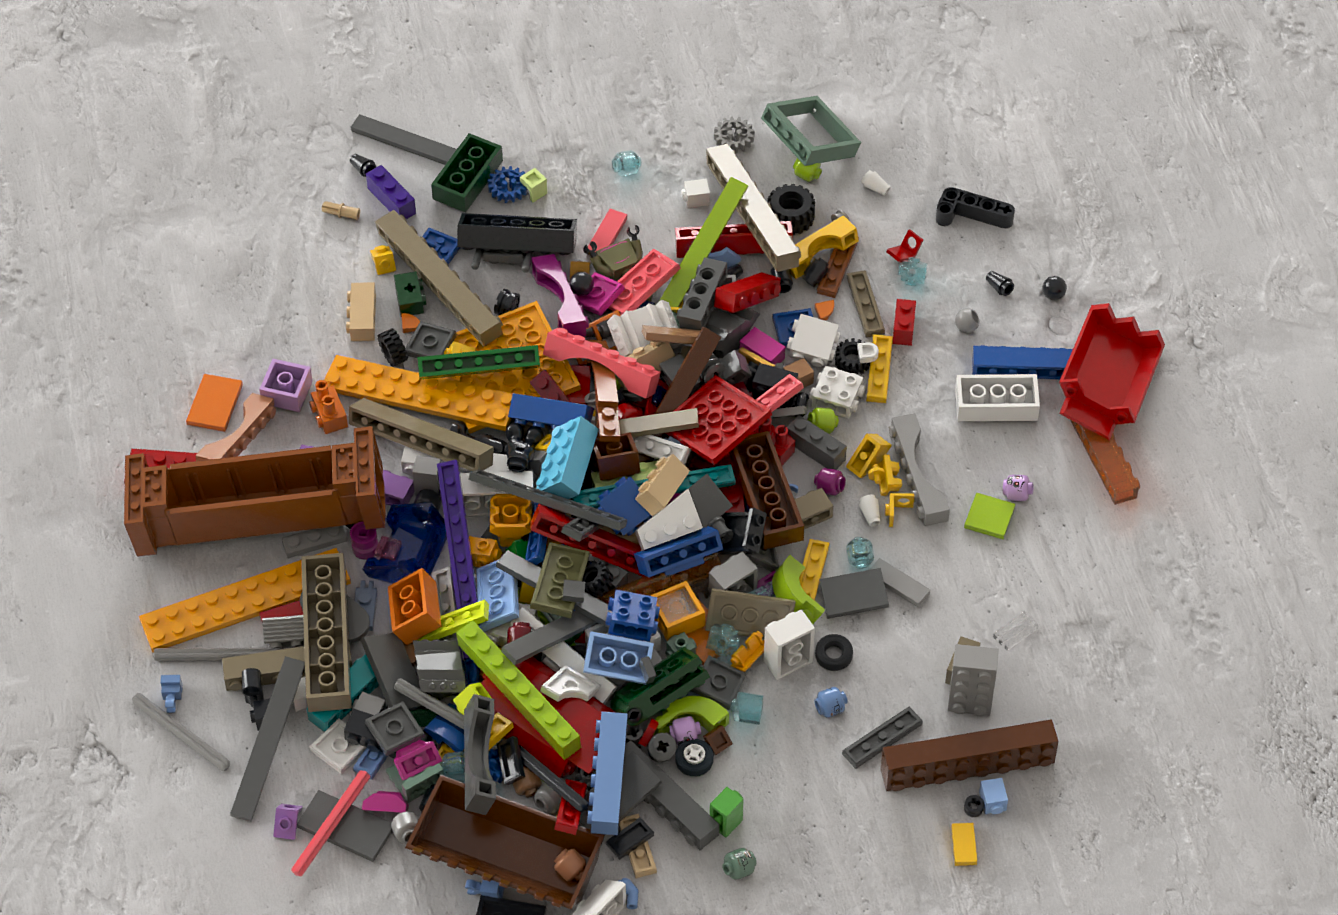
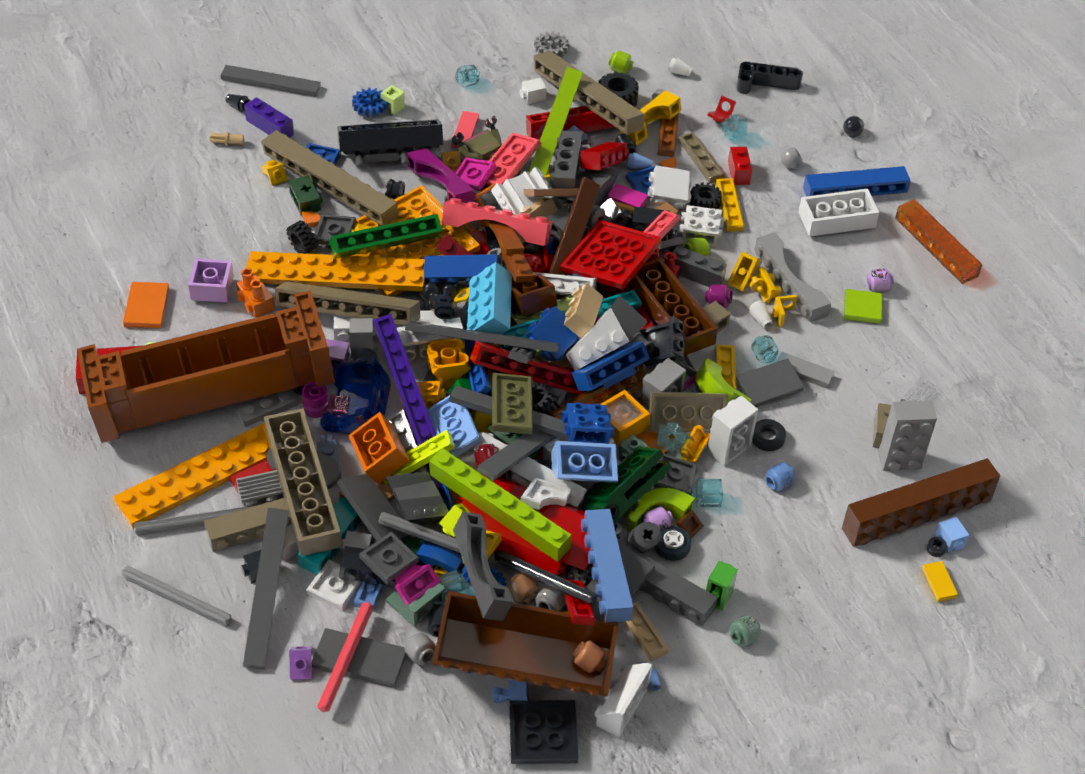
camera: 15 degrees left, 5 degrees down
medium blue piece [160,675,183,713] -> none
nougat arch [196,393,276,461] -> none
black piece [242,668,264,707] -> none
tan brick [346,282,376,341] -> none
dark pink slope [362,791,409,813] -> none
dark green brick [431,133,503,213] -> none
black tile [496,736,525,785] -> none
dark grey tile [562,579,585,603] -> none
black piece [569,272,594,296] -> none
black tile [606,817,654,860] -> none
tile [619,408,699,437] -> none
dark grey tile [639,656,656,684] -> none
red tile [639,719,659,747] -> none
sand green window [761,96,862,166] -> none
black brick [802,258,830,287] -> none
dark grey tile [842,706,923,769] -> none
white tile [857,342,879,363] -> none
black cone [986,271,1014,296] -> none
red panel [1059,303,1165,441] -> none
none -> light blue cone [626,152,652,169]

